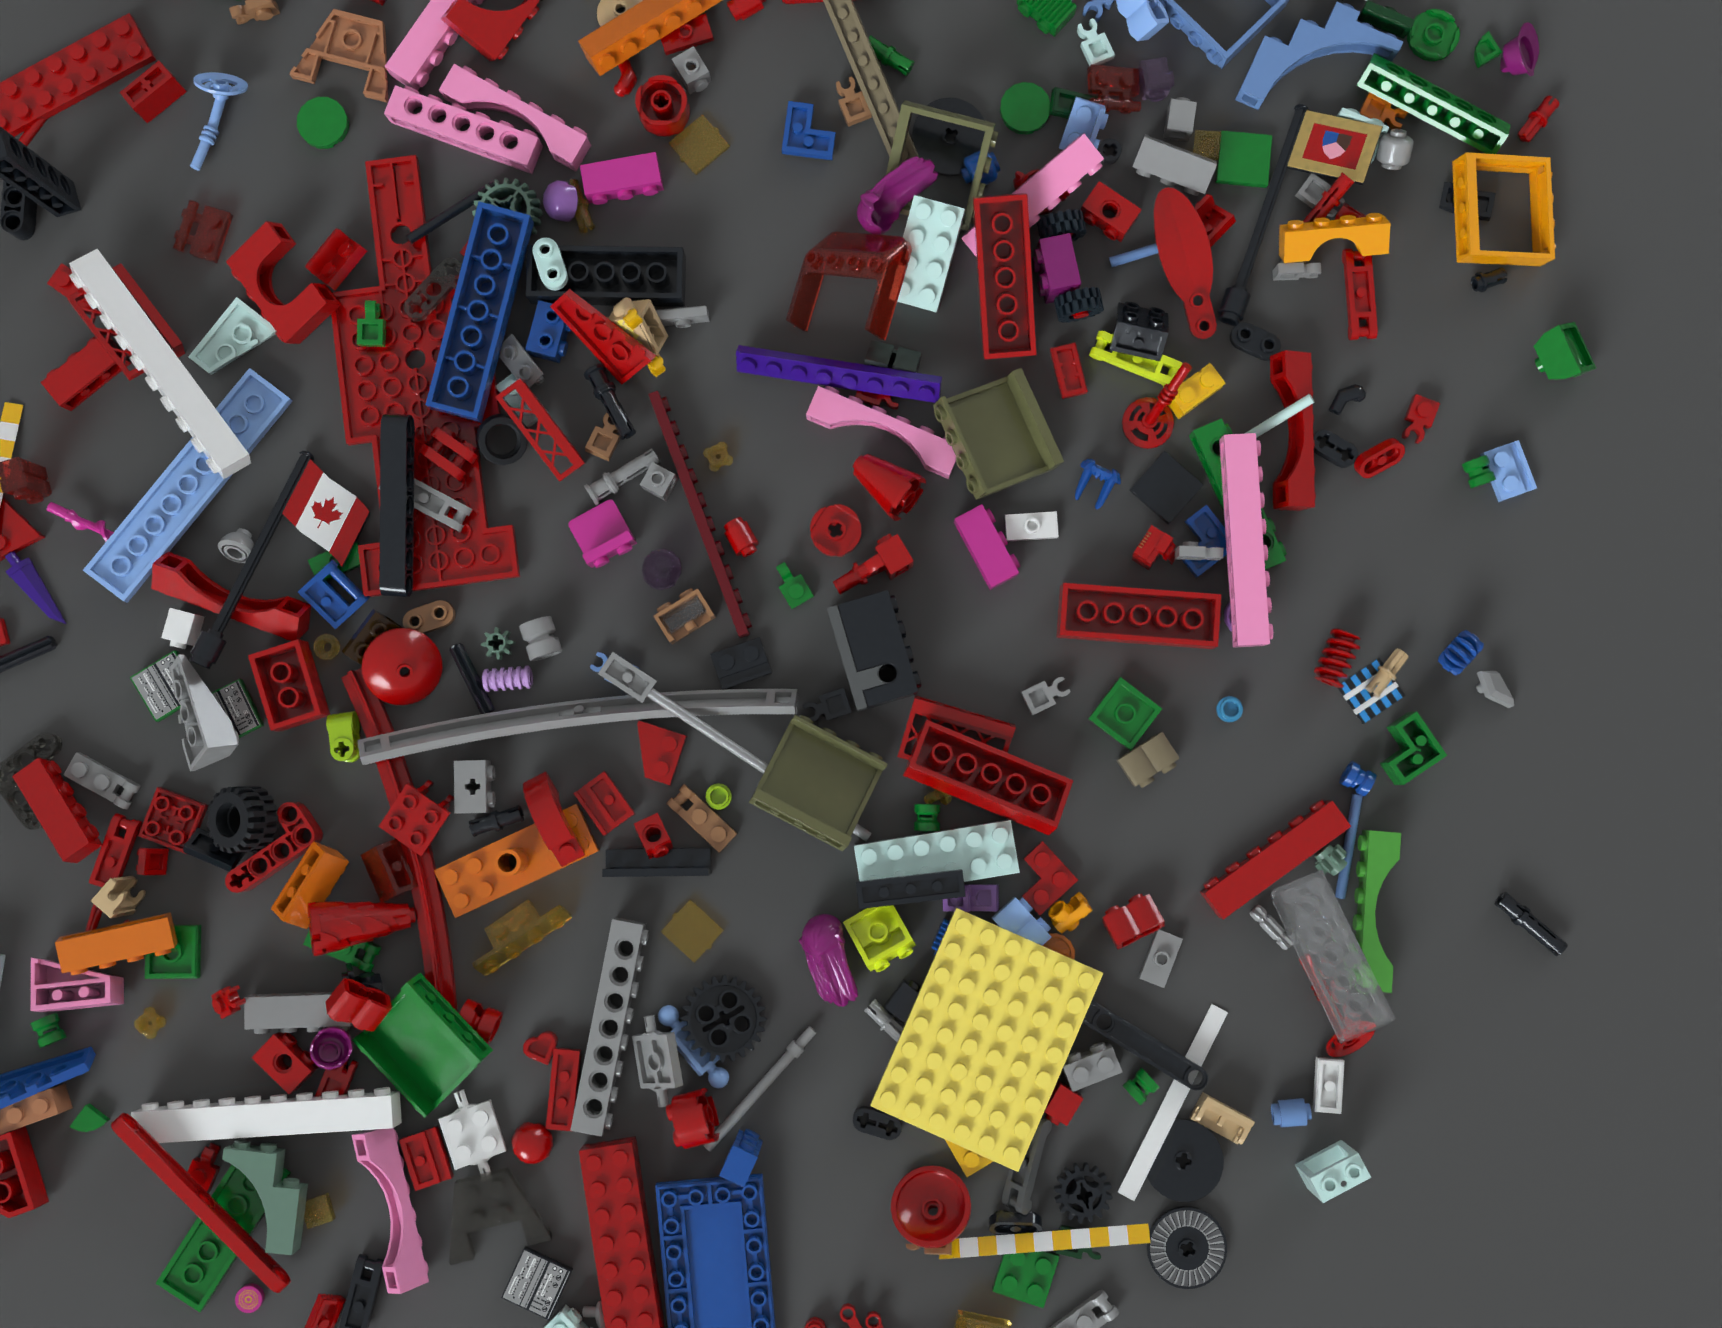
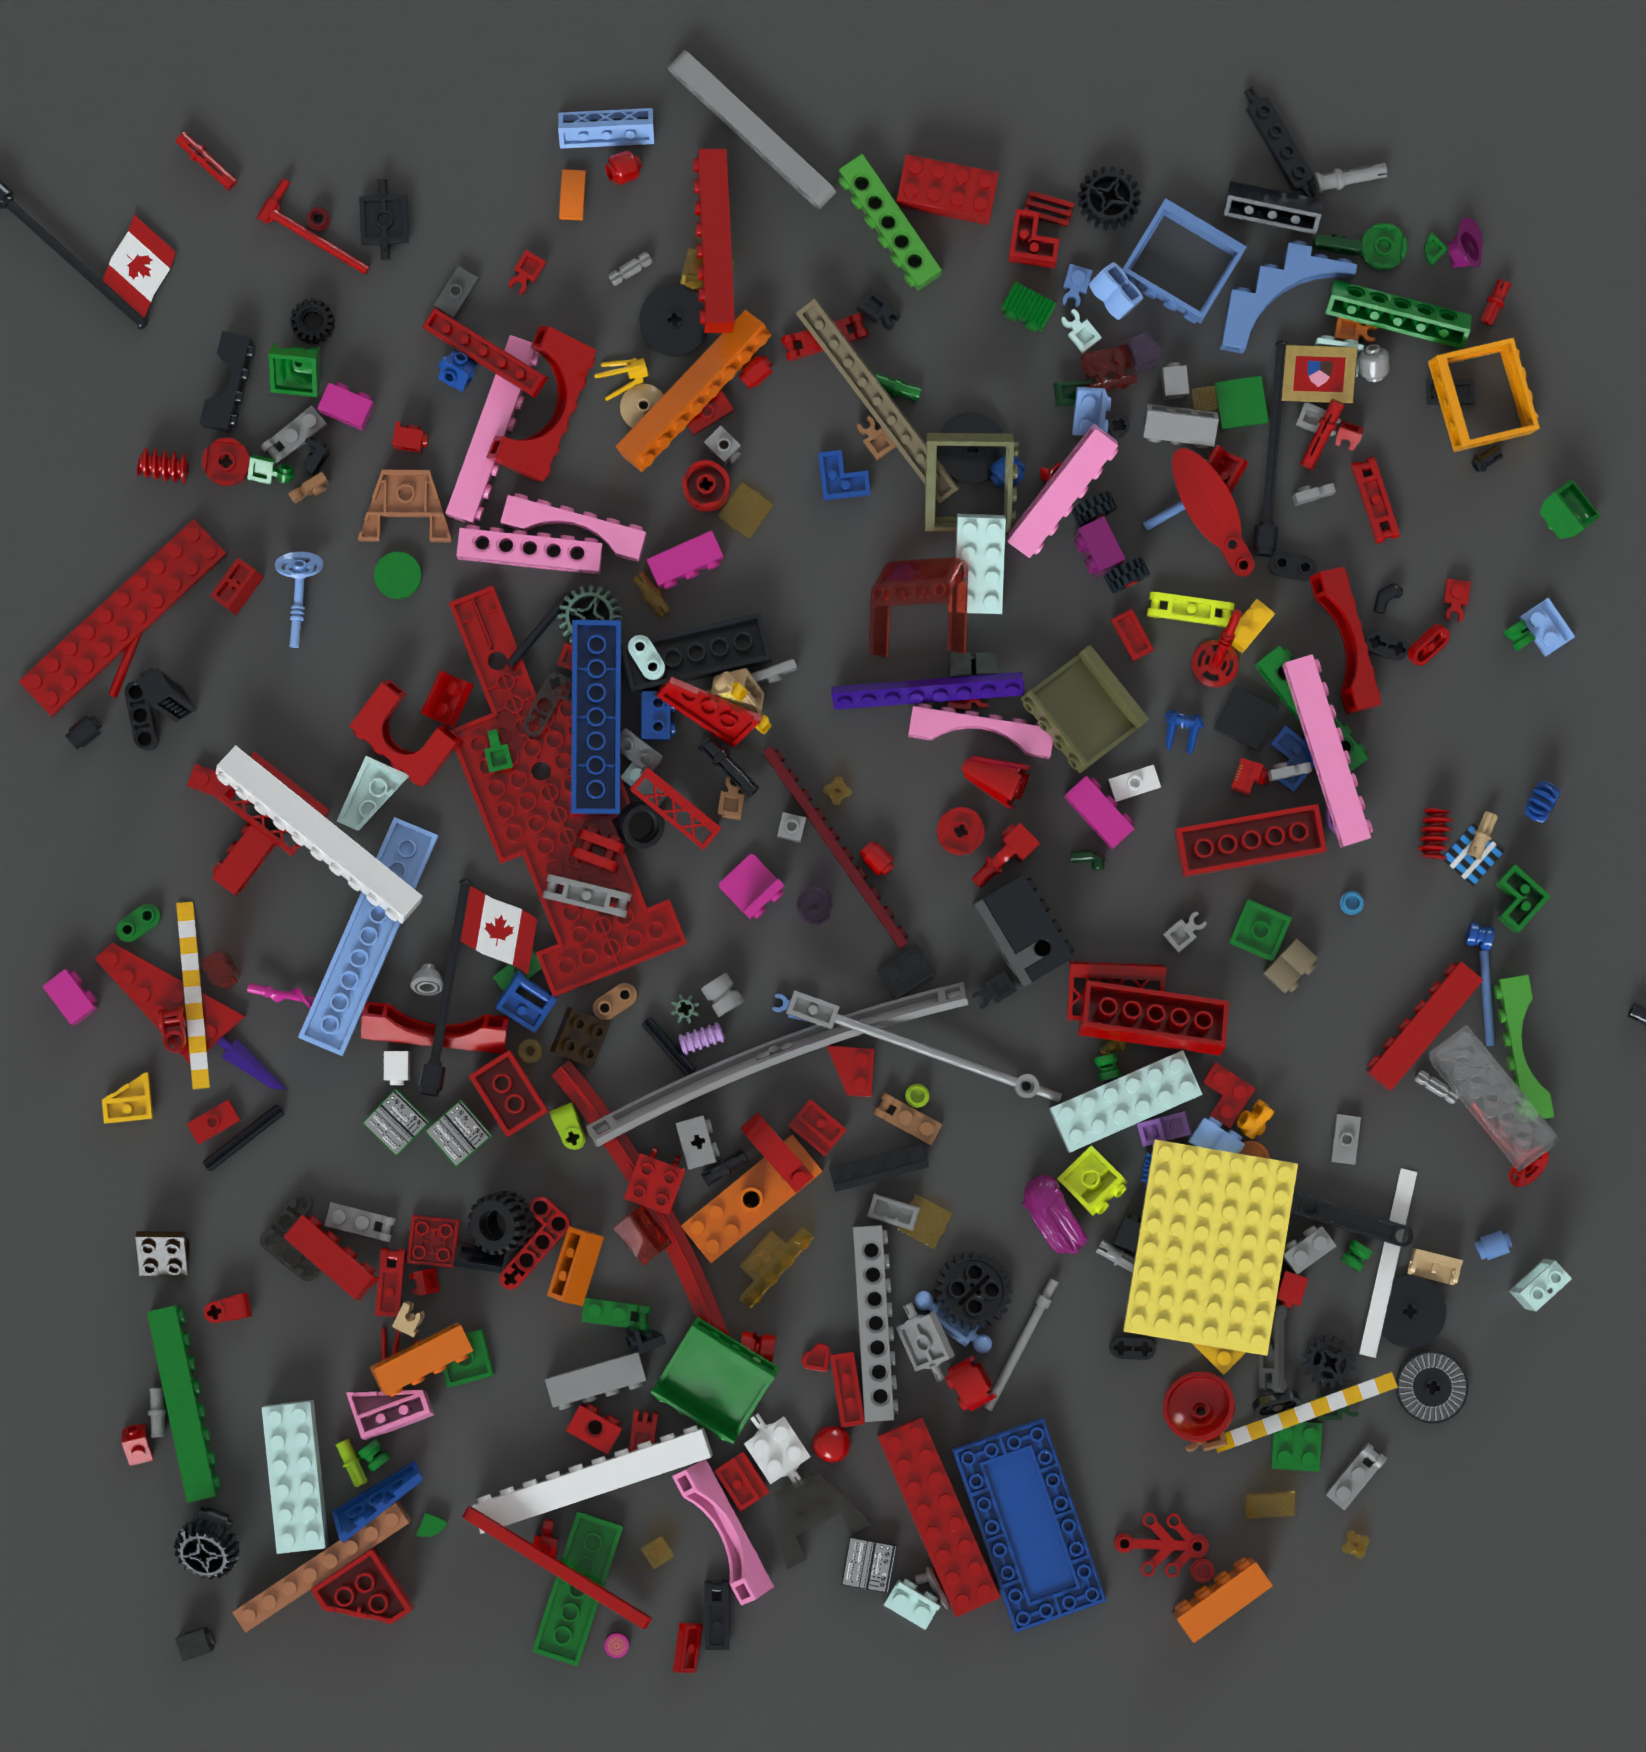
camera: 25 degrees left, 0 degrees up
clear yellow plate [134,1007,167,1039] -> none
light grey wedge [170,654,239,771] -> none
clear red plate [173,200,233,263] -> none
red plate [211,985,246,1019] -> none
sand green arch [222,1140,308,1255] -> none
red cone [308,901,416,956] -> none
magenta hair [309,1026,353,1070] -> none
red brick [326,978,392,1031] -> none
red dish [361,628,443,705] -> none
black beam [379,414,415,597] -> none
medium lavender hair [543,180,578,222] -> none
light grey pin [584,448,660,505] -> none
red arm [614,59,637,97] -> none
red brick [634,813,673,859] -> none
medium nougat window [654,588,716,645] -> none
blue arch [719,1129,763,1187] -> none
olive panel [749,715,888,851] -> none
green plate [776,562,814,609] -> none
black fence [856,869,966,909] -> none
magenta hair [857,156,938,235] -> none
red brick [973,193,1036,360] -> none
green tile [1000,82,1050,135] -> none
red brick [1080,181,1142,242] -> none
red brick [1102,894,1165,950] -> none
black bracket [1110,302,1169,361] -> none
light aqua bar [1244,394,1315,438] -> none
light orange arch [1279,213,1391,263] -> none
white plate [1313,1057,1345,1114] -> none
sand green gear [1314,843,1347,876] -> none
light grey piece [1476,671,1514,708] -> none
none -> lime axle [335,1438,367,1487]
none -> light grey plate [867,1194,921,1231]
none -> dark green arm [1070,850,1105,870]

